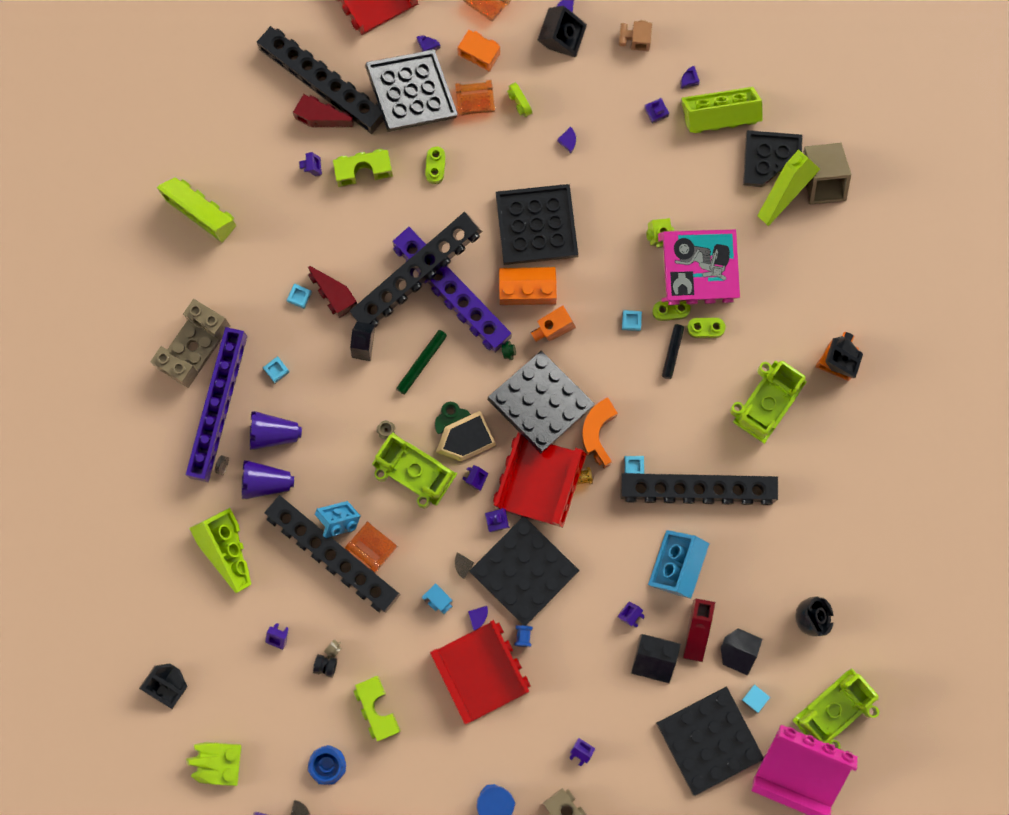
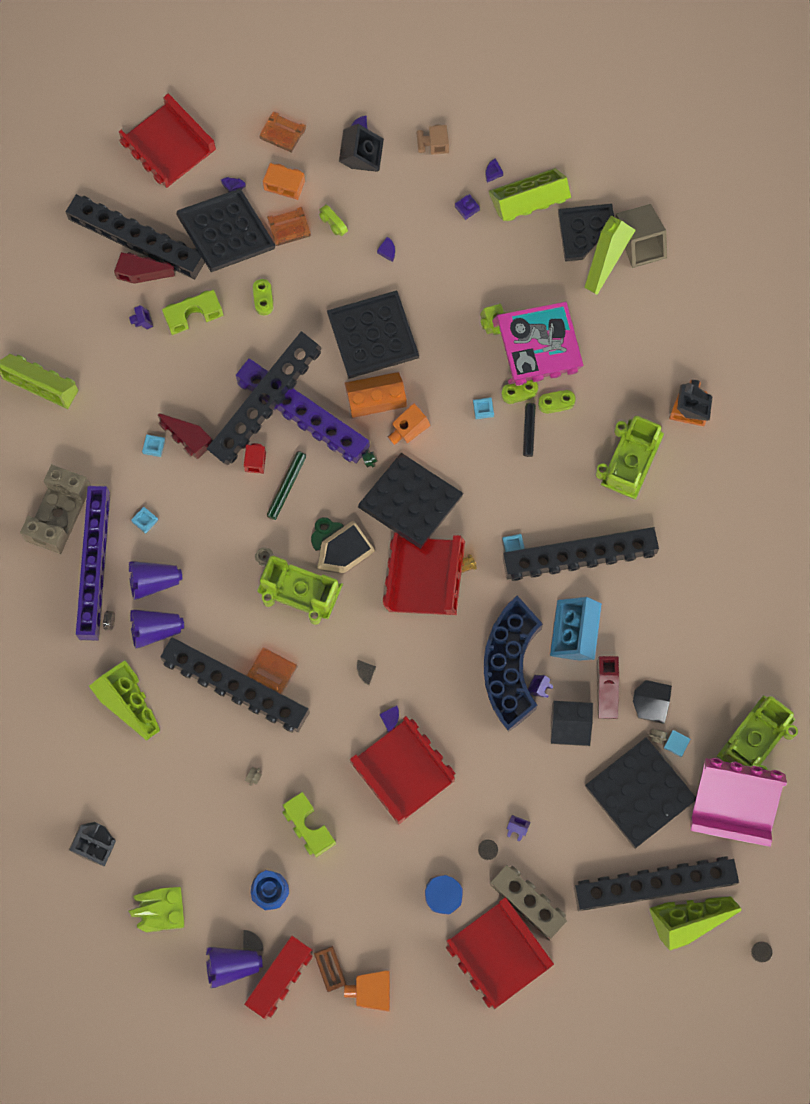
camera: 10 degrees left, 5 degrees down
dark purple tile [265,623,289,650] -> none
black wheel [313,654,337,678] -> none
dark azure bracket [315,501,361,538] -> none
black slope [350,322,375,361] -> none
dark azure brick [422,583,453,615] -> none
dark purple tile [462,465,489,491] -> none
black plate [469,516,580,626] -> none
dark purple tile [485,508,509,532] -> none
blue bush [514,625,533,647] -> none
orange arch [582,397,618,468] -> none
black cylinder [795,596,834,636] -> none
none -> red brick [244,443,266,474]
none -> clear smoke tile [478,840,498,861]
none -> dark blue brick [484,595,543,732]
none -> dark tan plate [648,729,668,744]

